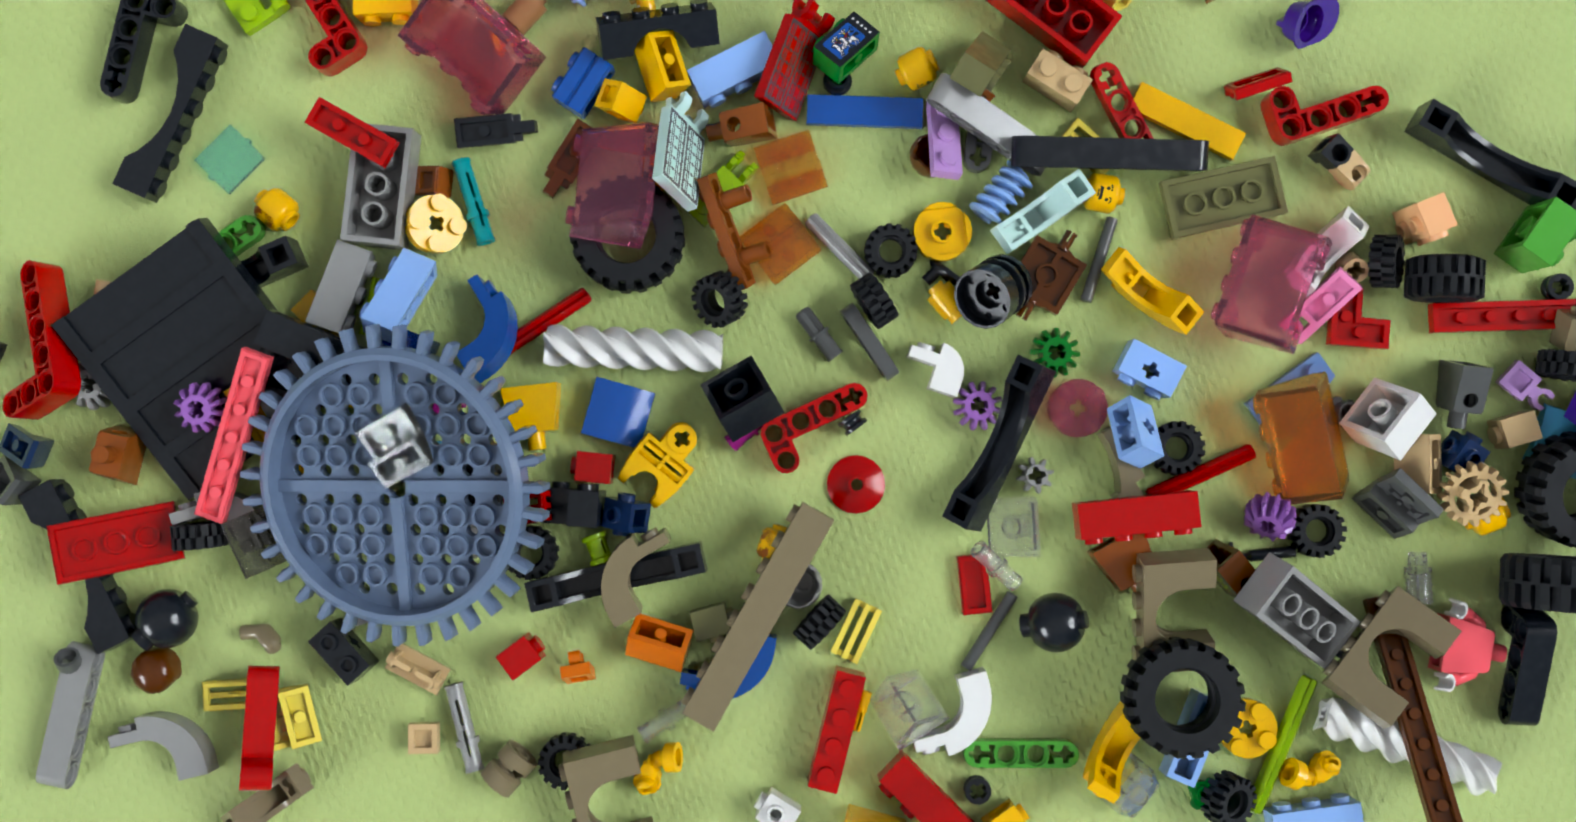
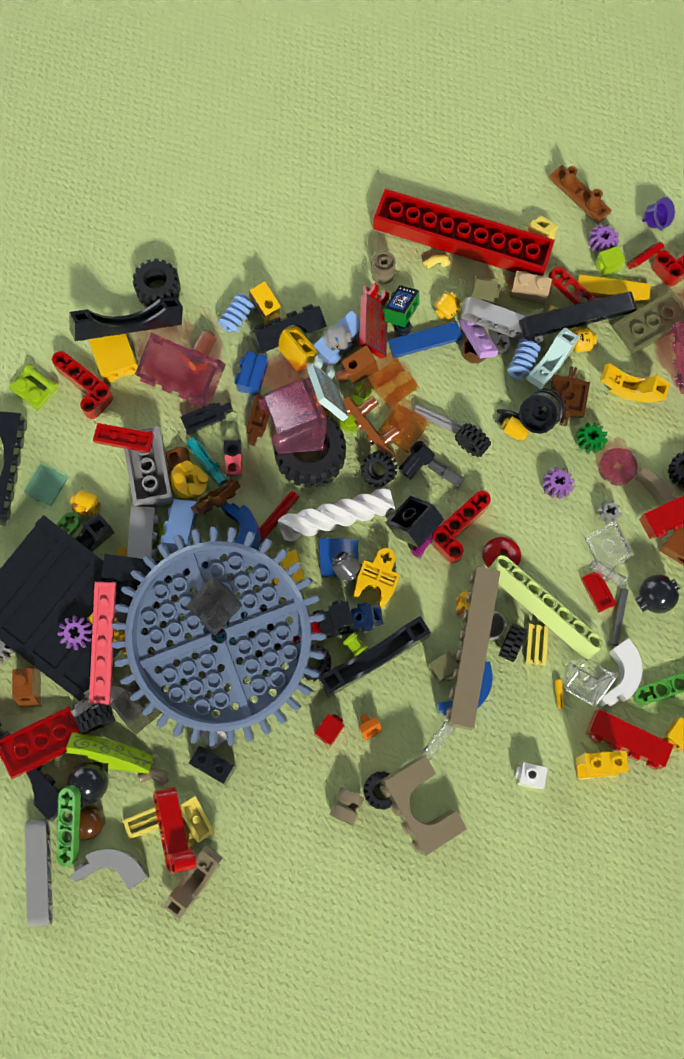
camera: 20 degrees left, 15 degrees down
dark grey hinge [53,647,82,674] -> none
tan hinge [385,644,451,696] -> none
tan plate [408,722,440,754] -> none
light grey pin [444,682,484,774] -> none
red brick [570,451,616,484] -> none
yellow brick [594,78,648,123] -> none
dark tan arch [601,527,671,628] -> none
orange brick [625,614,694,672] -> none
yellow arm [633,742,683,795] -> none
red brick [807,665,866,794] -> none
black bush [838,409,867,436] -> none
dark grey beam [840,303,899,381] -> none
black tyre [864,223,918,279] -> none
white brick [906,342,964,398] -> none
yellow plate [913,202,972,262] -> none
black arch [942,355,1056,532] -> none
black bush [963,775,991,805] -> none
dark grey bar [1080,217,1118,303] -> none
light blue brick [1107,395,1164,469] -> none
light blue brick [1112,339,1187,400] -> none
none -> bright green beam [56,785,81,867]
none -> lime slope [67,733,153,774]
none -> reddish brown plate [190,479,241,514]
none -> leg [224,440,242,476]
none -> light grey head [324,325,352,350]
none -> dark grey head [331,551,360,581]
none -> black piece [398,440,435,480]
none -> yellowish green beam [489,555,604,659]
none -> medium lavender gear [588,224,619,253]
none -> lime brick [595,246,626,276]

